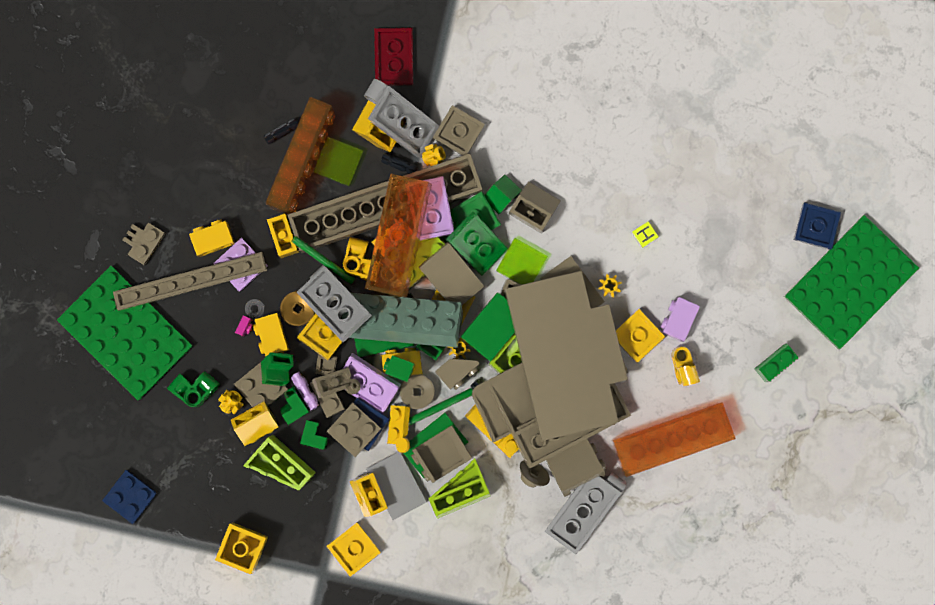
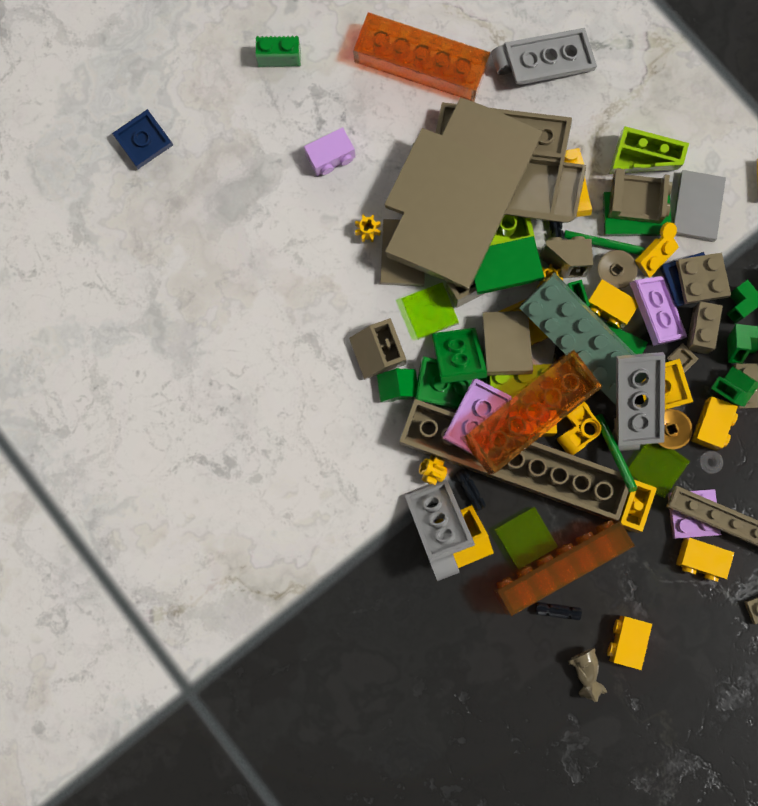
camera: 135 degrees left, 5 degrees down
dark pink plate [235,315,253,337] -> none
lavender plate [291,372,319,412] -> none
dark tan hinge [312,367,361,398] -> none
yellow brick [349,473,388,517] -> none
dark red tile [374,28,413,86] -> none
green brick [383,355,415,383] -> none
dark tan plate [433,105,485,156] -> none
dark tan piece [520,460,550,488] -> none
dark tan panel [546,439,607,497] -> none
yellow plate [616,309,665,363] -> none
neon yellow tile [632,222,659,248] -> none
yellow piece [671,346,700,386] -> none
green plate [783,215,919,350] -> none
none -> dark tan animal [568,648,607,702]
none -> yellow brick [608,616,652,670]
none -> clear neon green tile [628,443,690,498]

